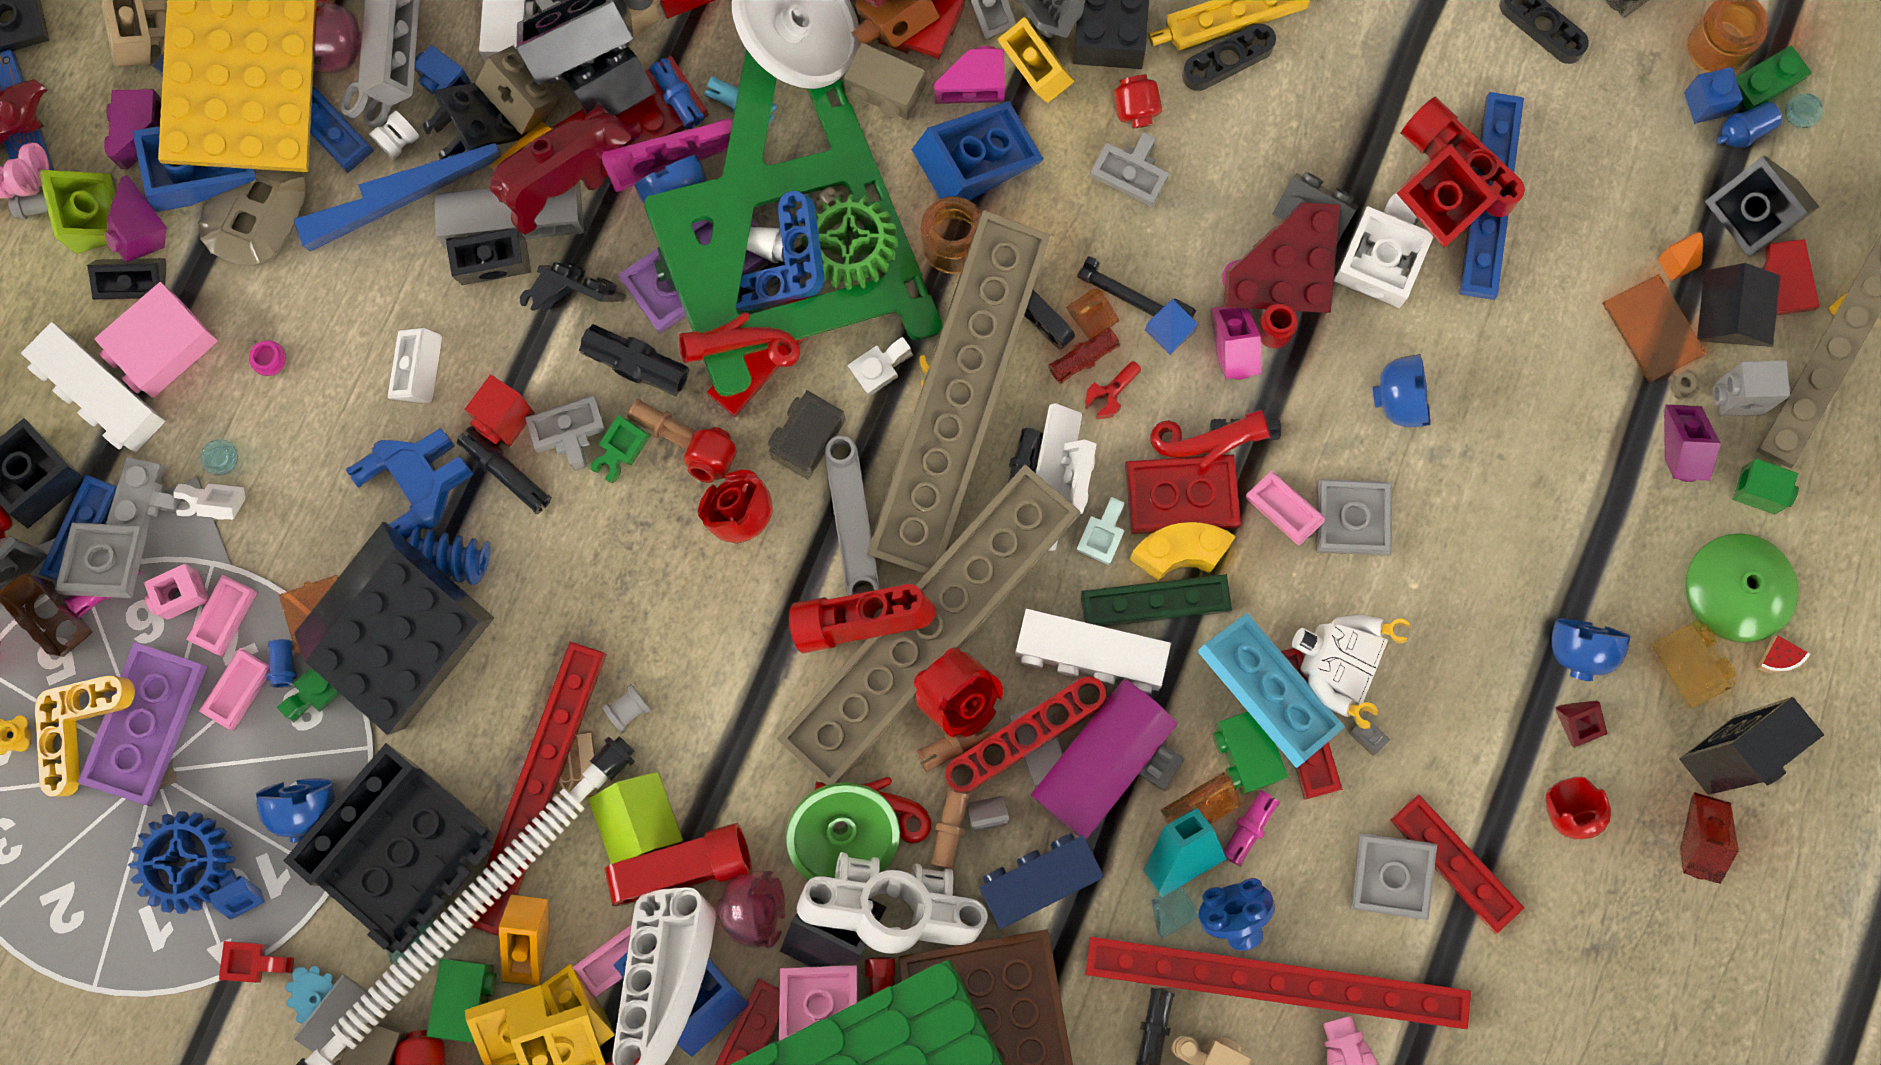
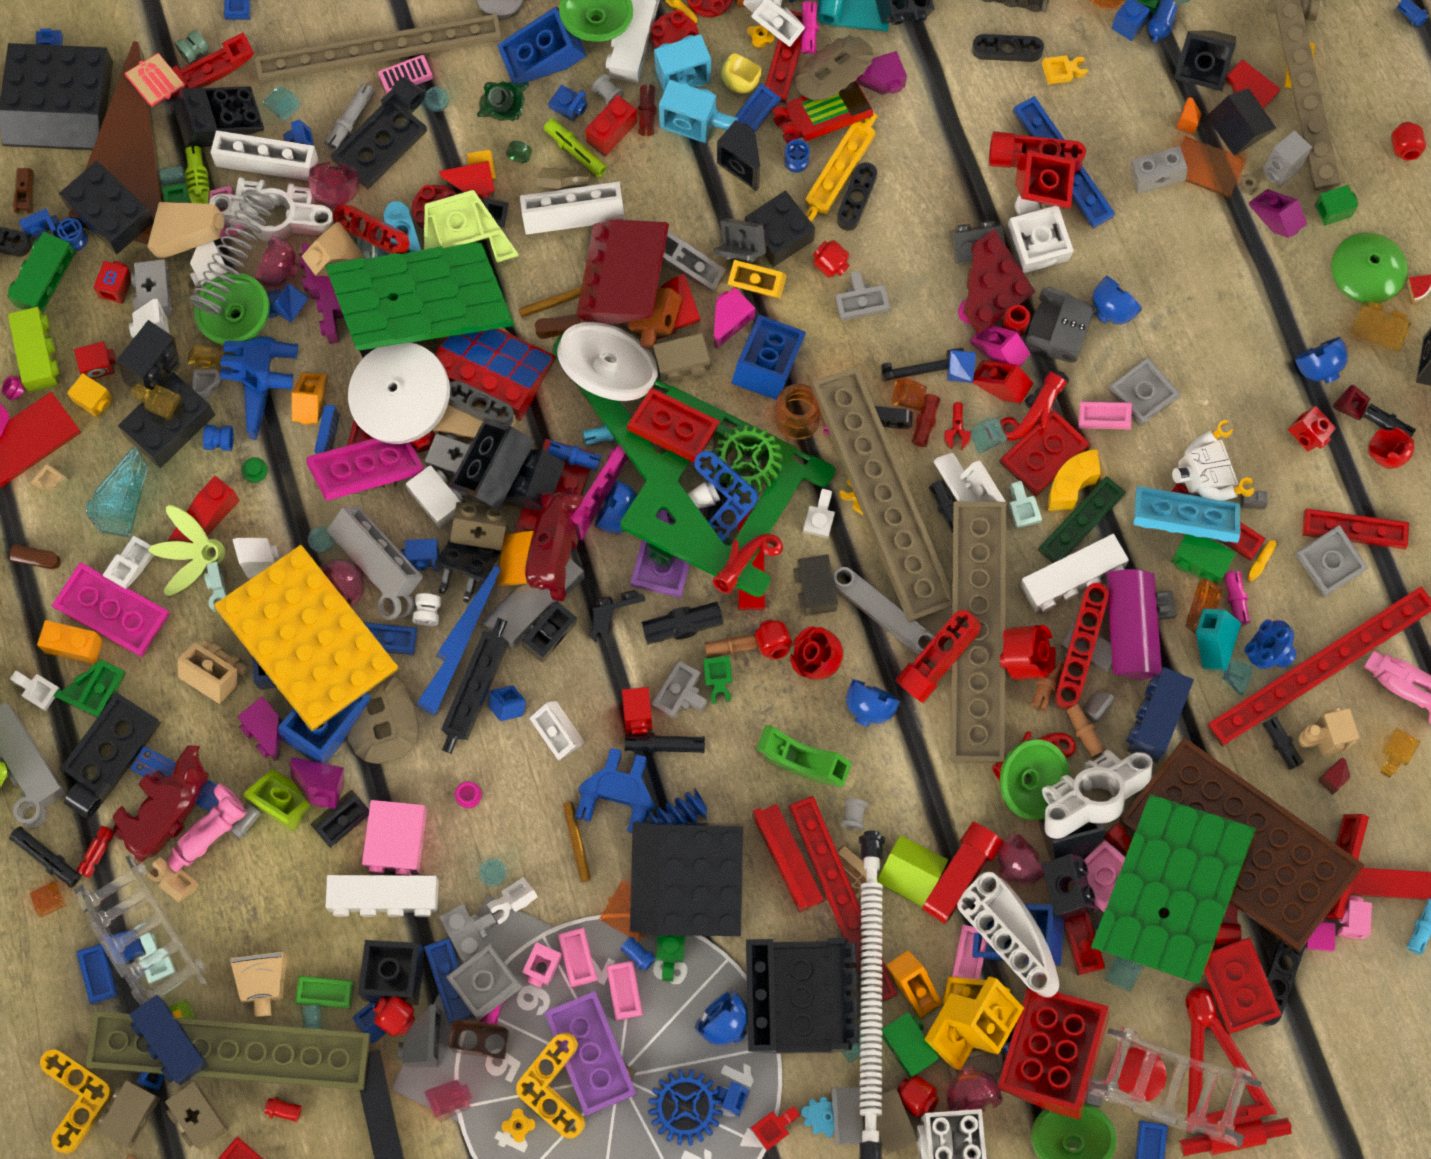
camera: 45 degrees left, 5 degrees down
none -> black plate [441,618,509,754]
none -> blue slope [488,685,526,721]
none -> pearl gold bar [563,802,591,882]
none -> red plate [627,388,720,463]
none -> red fence [752,804,824,913]
none -> bright green arch [756,725,852,787]
none -> blue cylinder [846,679,901,727]
none -> clear light blue slope [970,418,1007,453]
none -> red slope [973,360,1034,404]
none -> dark grey piece [1024,287,1094,363]
none -> yellow plate [1042,55,1088,85]
none -> black brick [1042,854,1096,919]
none -> light grey brick [1130,146,1188,194]
none -> yellow piece [1247,540,1277,582]
none -> red brick [1287,405,1336,452]
none -> black pin [1362,403,1416,437]

